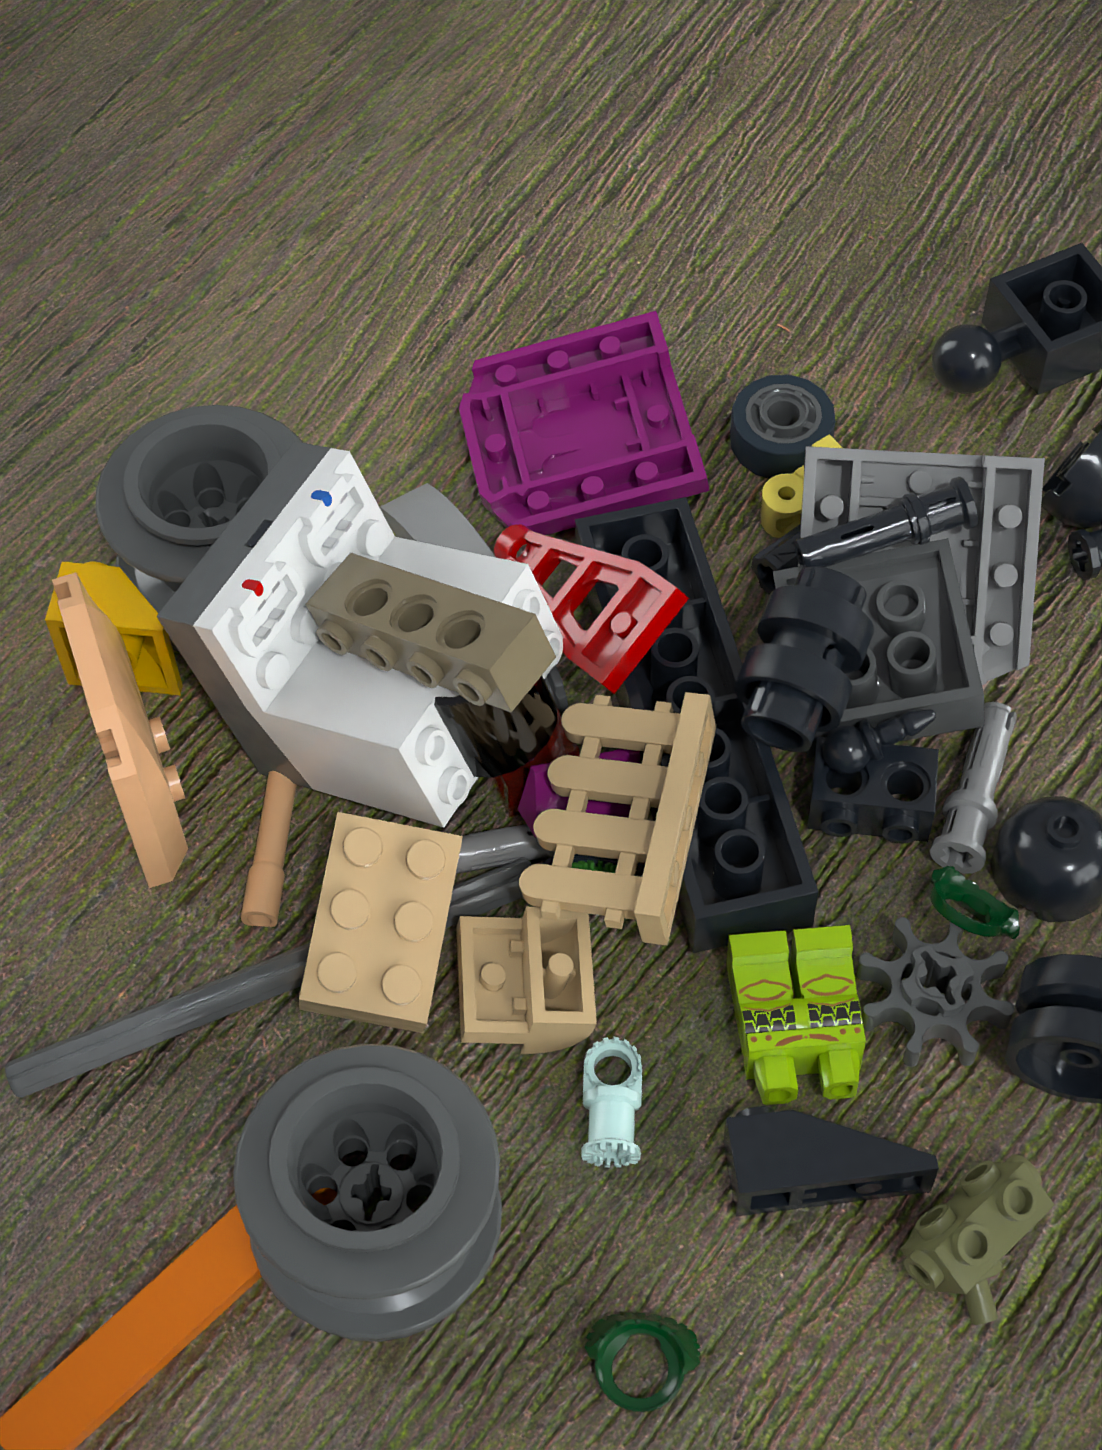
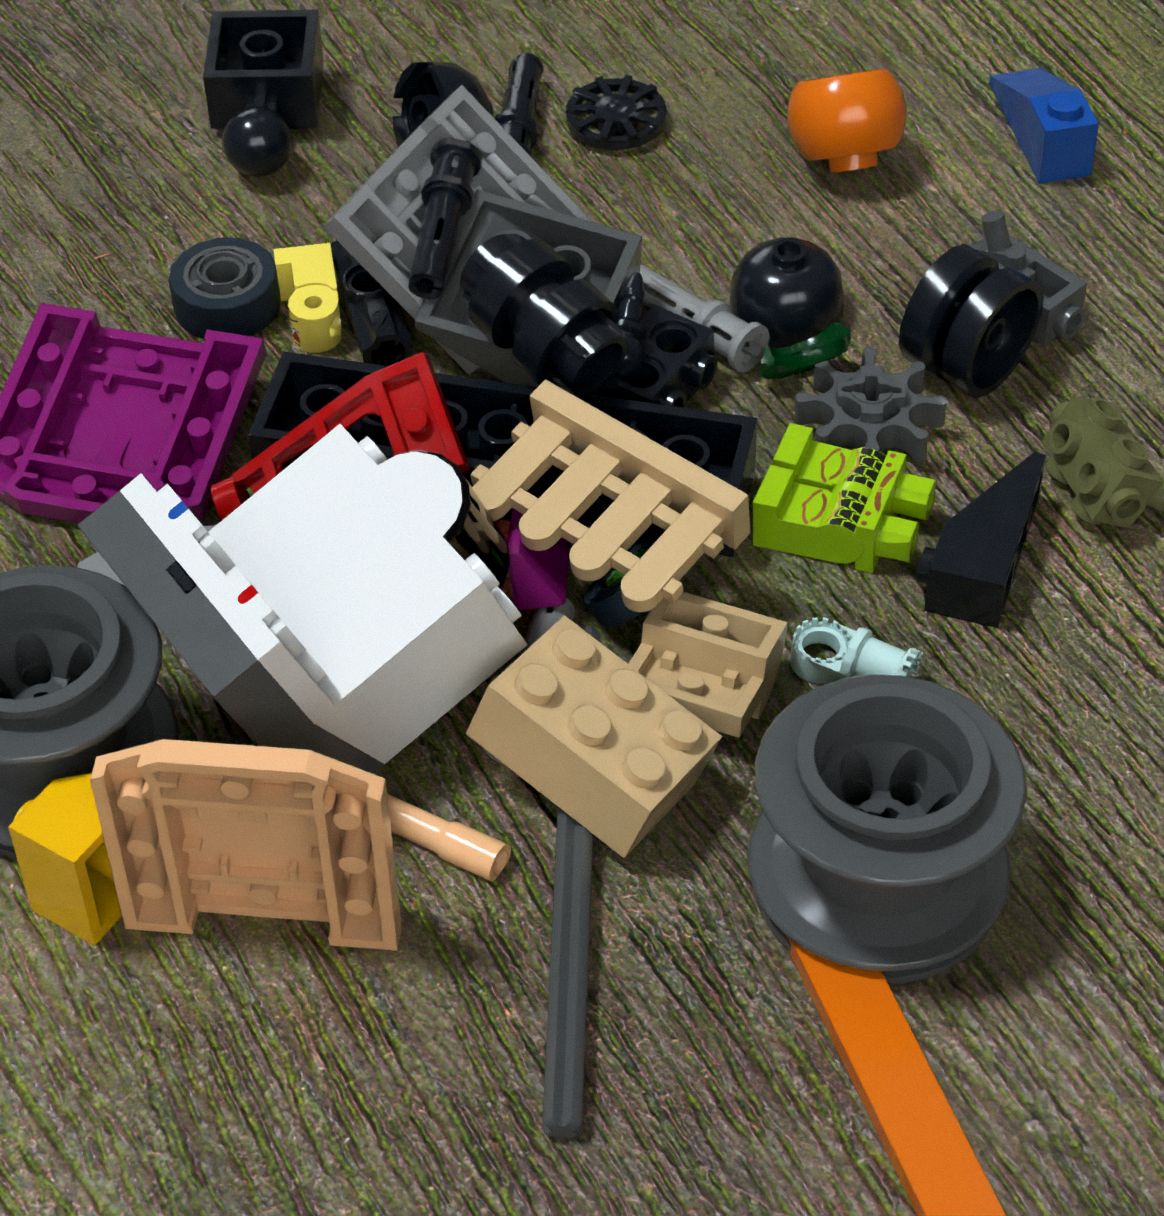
camera: 65 degrees left, 10 degrees down
dark tan brick [305,553,556,713] -> none
dark green piece [585,1312,701,1413] -> none

